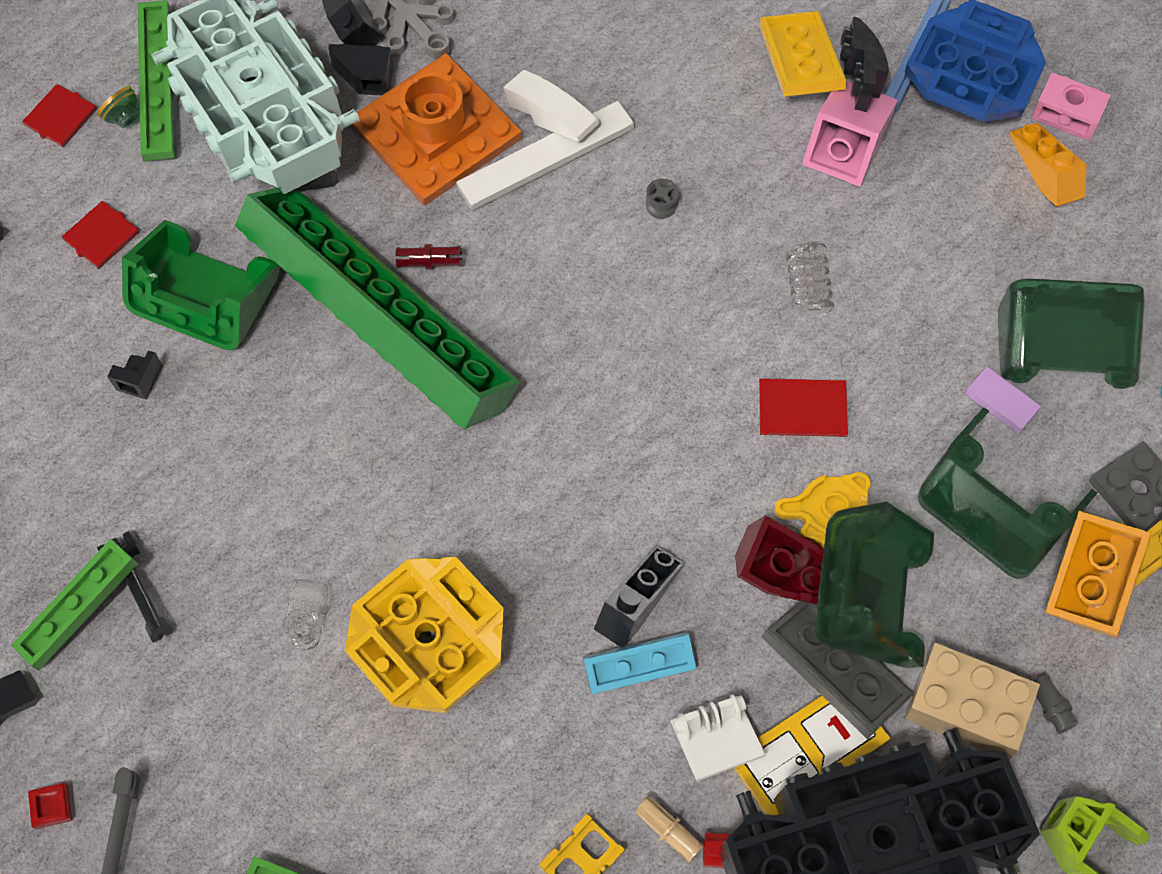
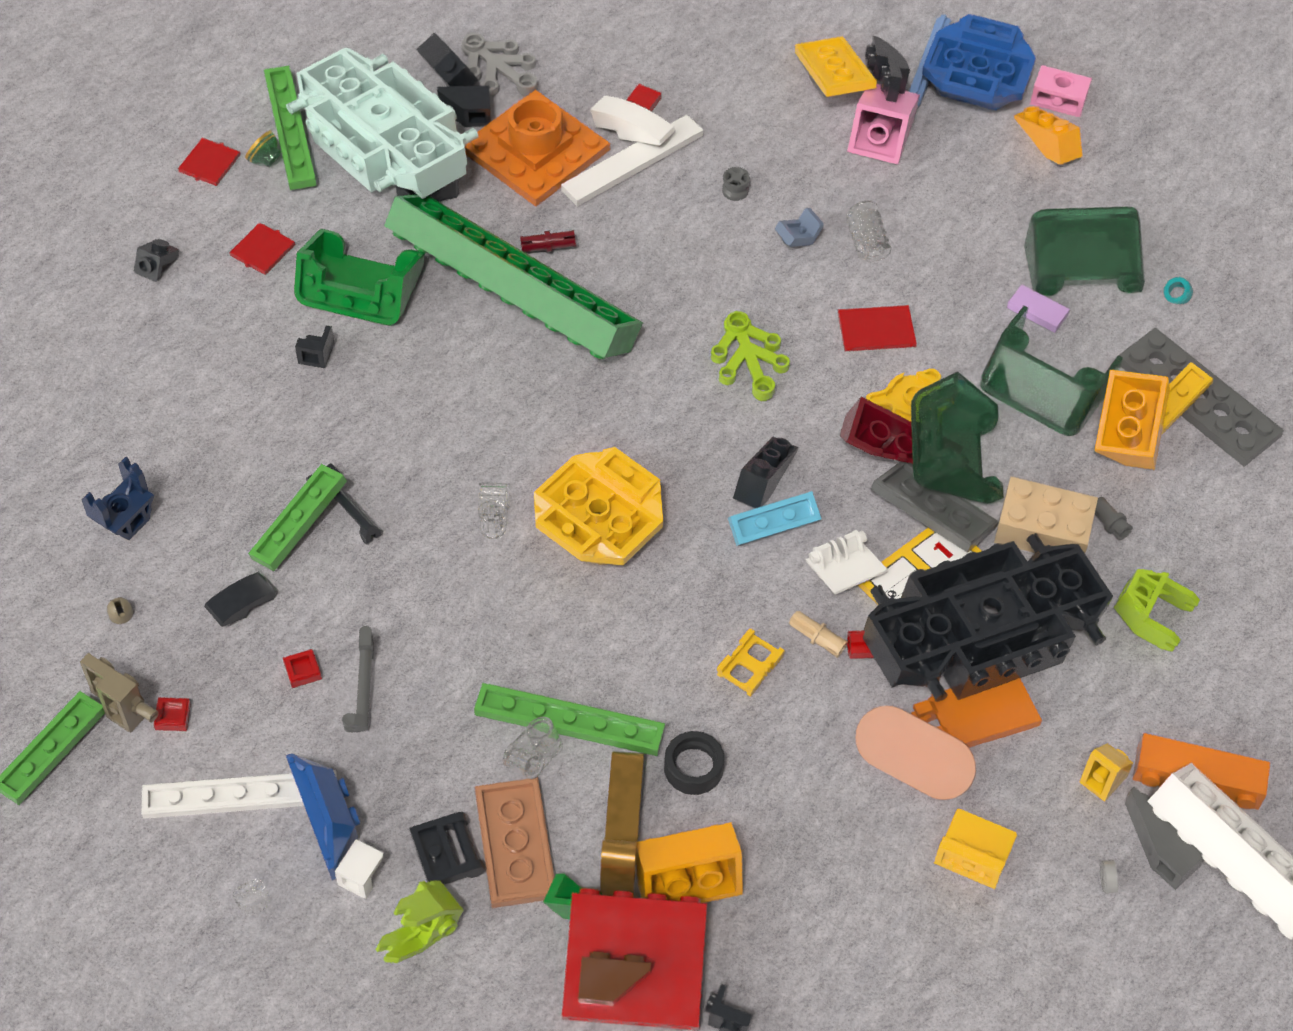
camera: 10 degrees left, 10 degrees down
none -> red tile [626,84,662,112]
none -> lime plant [710,311,790,401]
none -> sand blue bracket [775,208,824,247]

